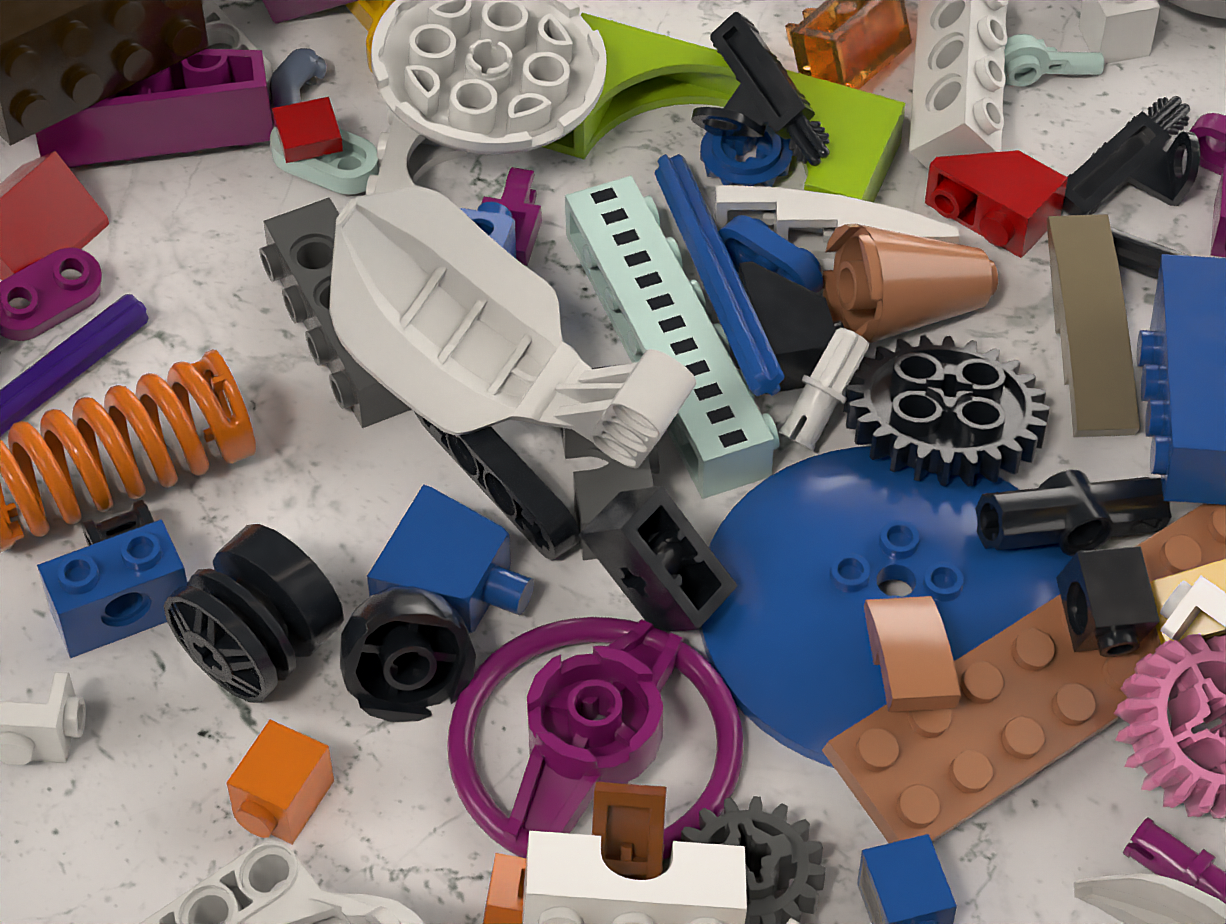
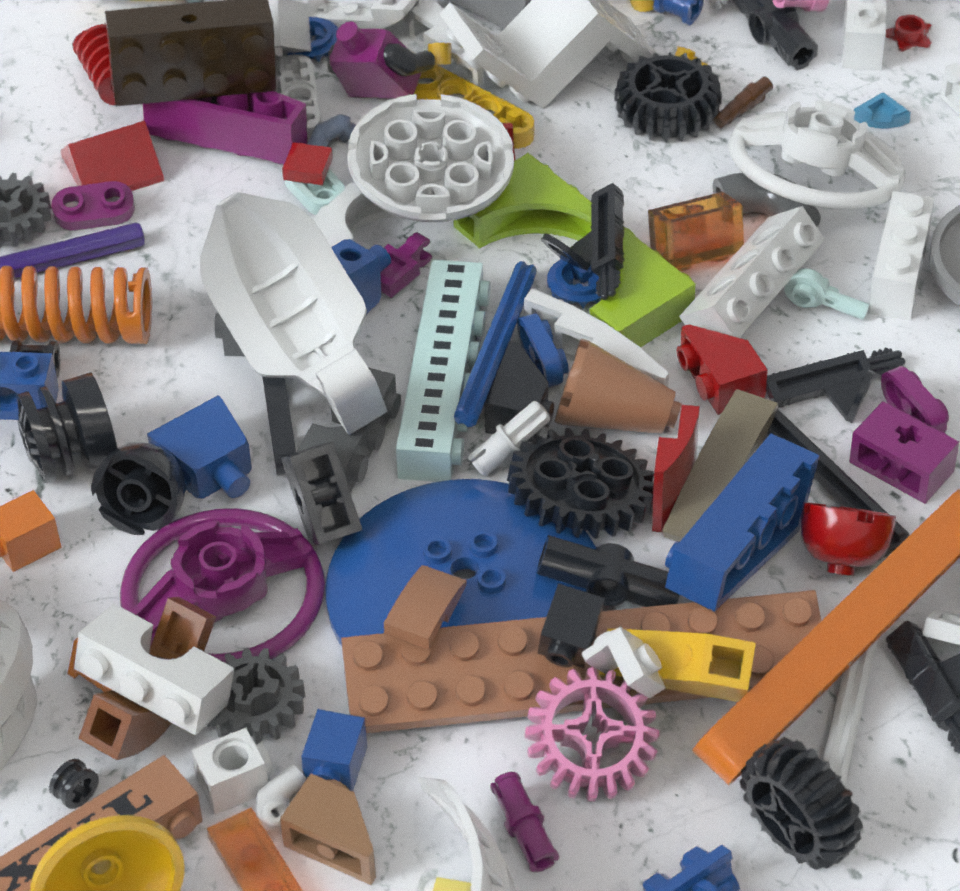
camera: 30 degrees right, 5 degrees down
none -> red slope [652,405,700,532]

